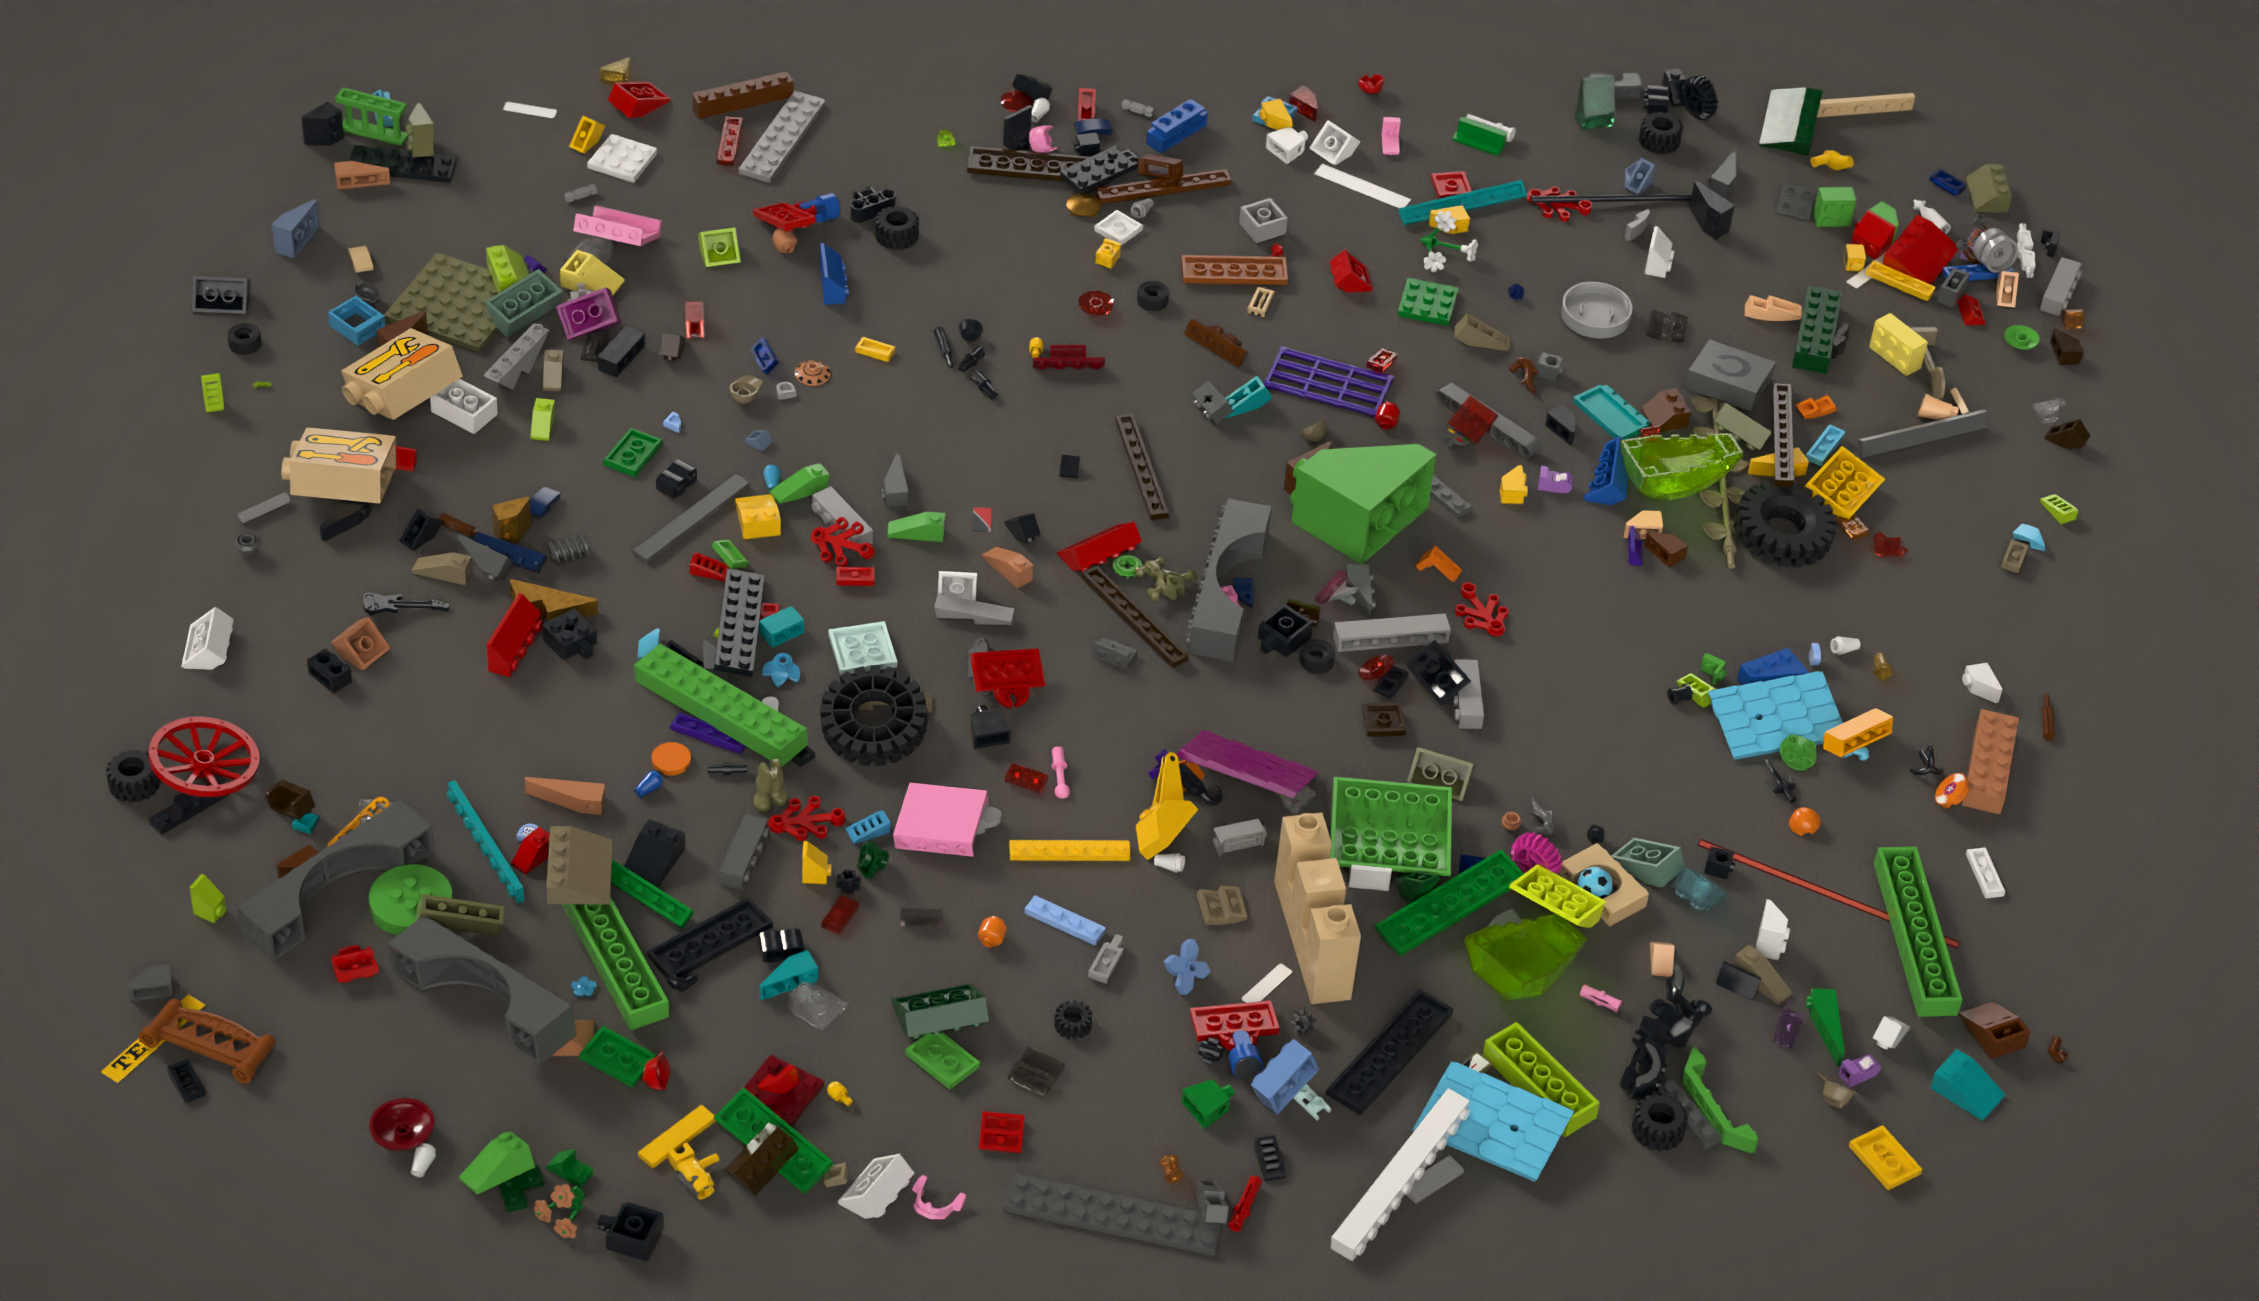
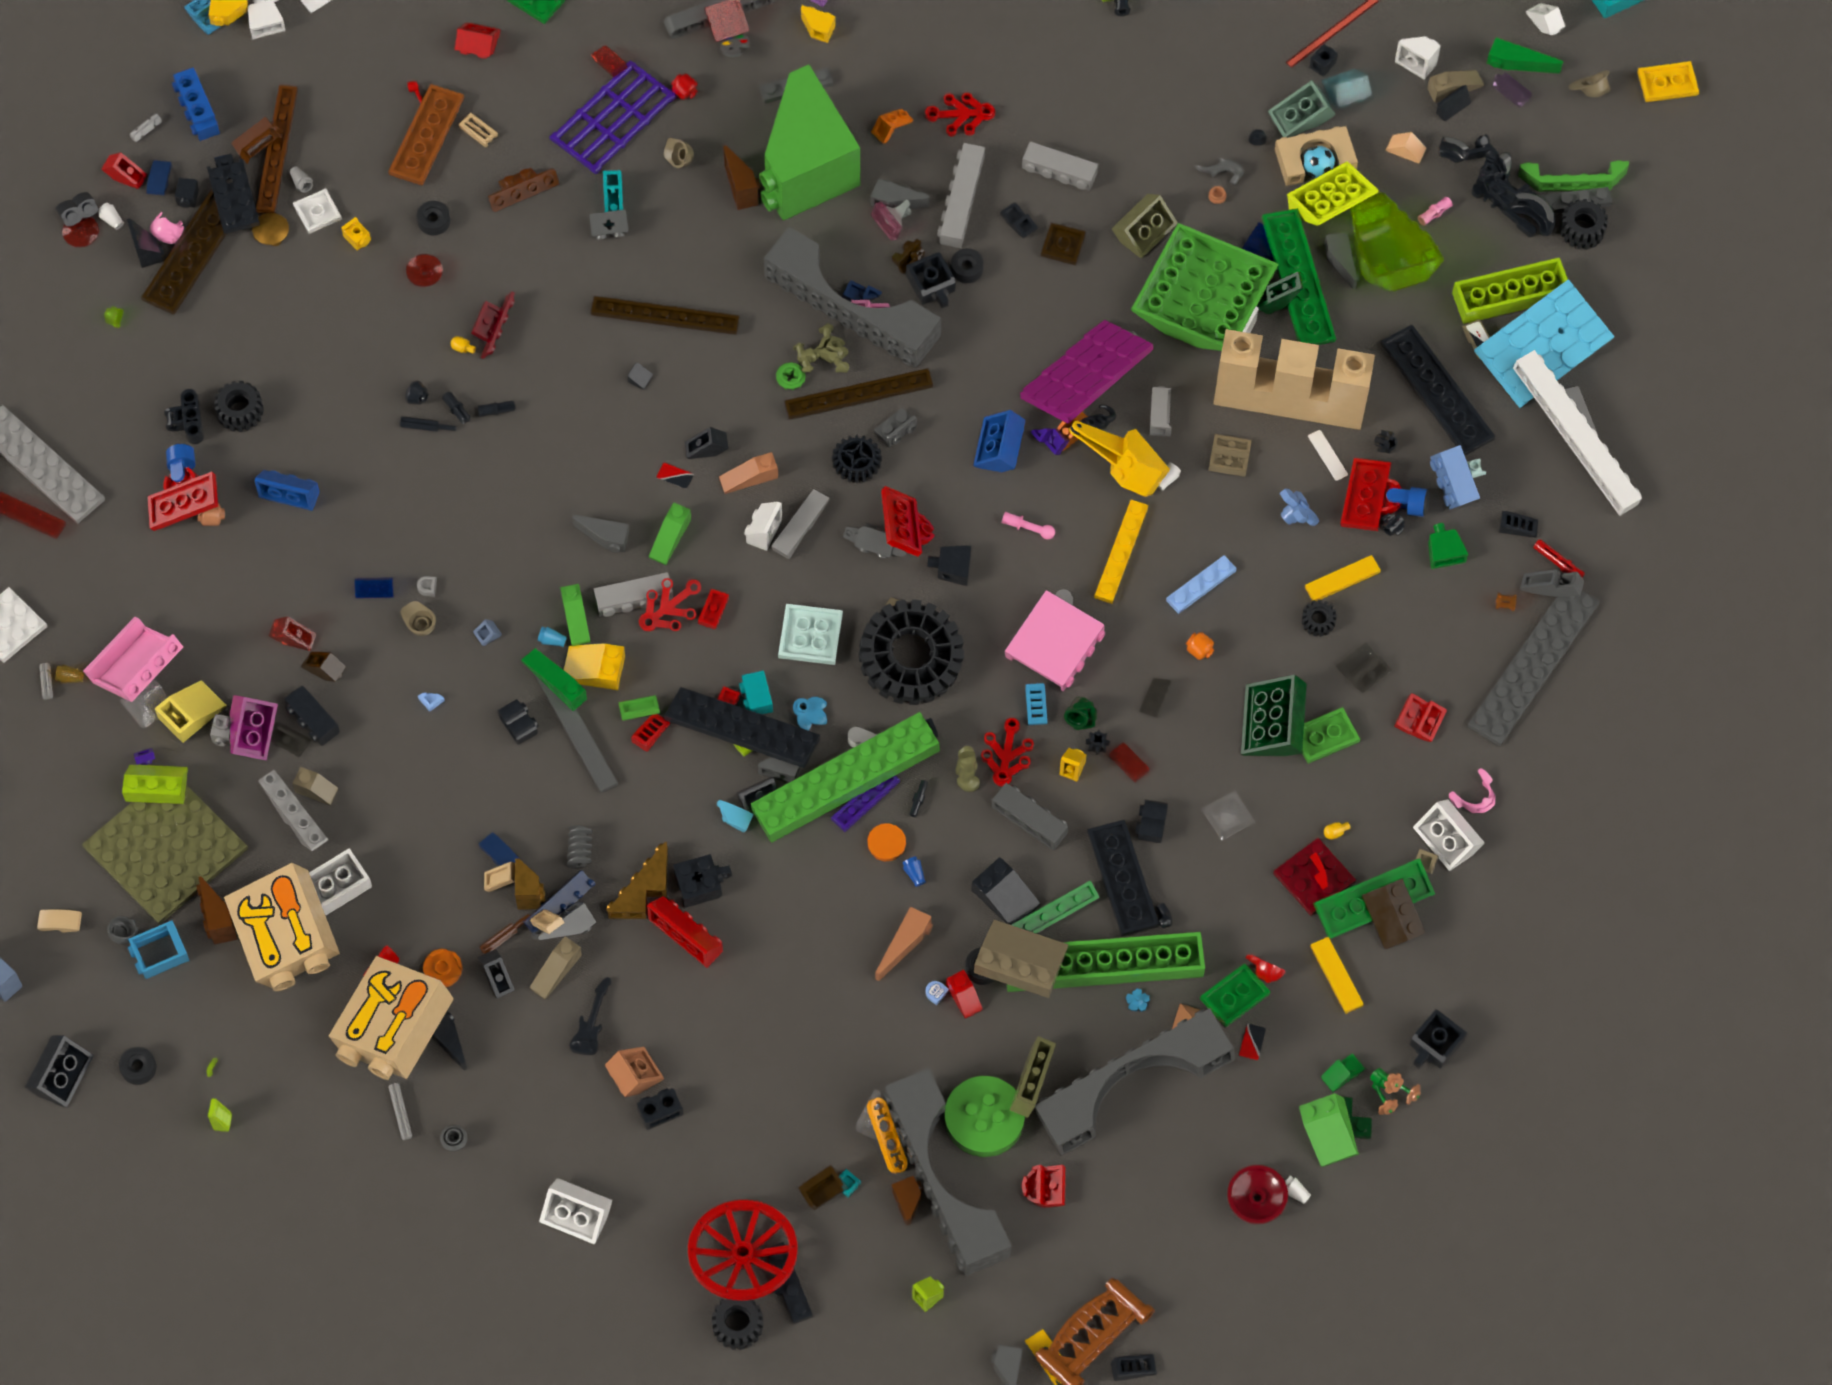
camera: 65 degrees left, 20 degrees up
teal plate [446,780,524,904] -> none
sand green slope [485,269,563,337] -> none
lime slope [531,398,555,441] -> none
green tile [603,428,663,477] -> none
yellow piece [668,1143,719,1200] -> none
lime slope [698,227,741,267] -> none
teal slope [760,950,818,1000] -> none
nougat dish [795,360,831,386] -> none
yellow tile [855,337,895,362] -> none
clear red plate [1005,763,1049,793] -> none
red slope [1057,521,1142,573] -> none
light grey hinge [1088,934,1124,984] -> none
light grey brick [1239,198,1288,243] -> none
clear red dish [1358,654,1394,680] -> none
black slope [1406,640,1471,706] -> none
dark pink gear [1510,832,1563,874] -> none
medium lavender leg [1838,1054,1881,1088] -> none
none -> clear yellow cone [55,664,84,683]
none -> orange tile [423,948,462,987]
none -> green slope [521,648,587,711]
none -> tan tile [530,909,564,934]
none -> black gear [832,434,882,483]
none -> blue slope [973,410,1026,472]
none -> sticker [1239,1023,1266,1060]
none -> yellow tile [1305,555,1381,602]

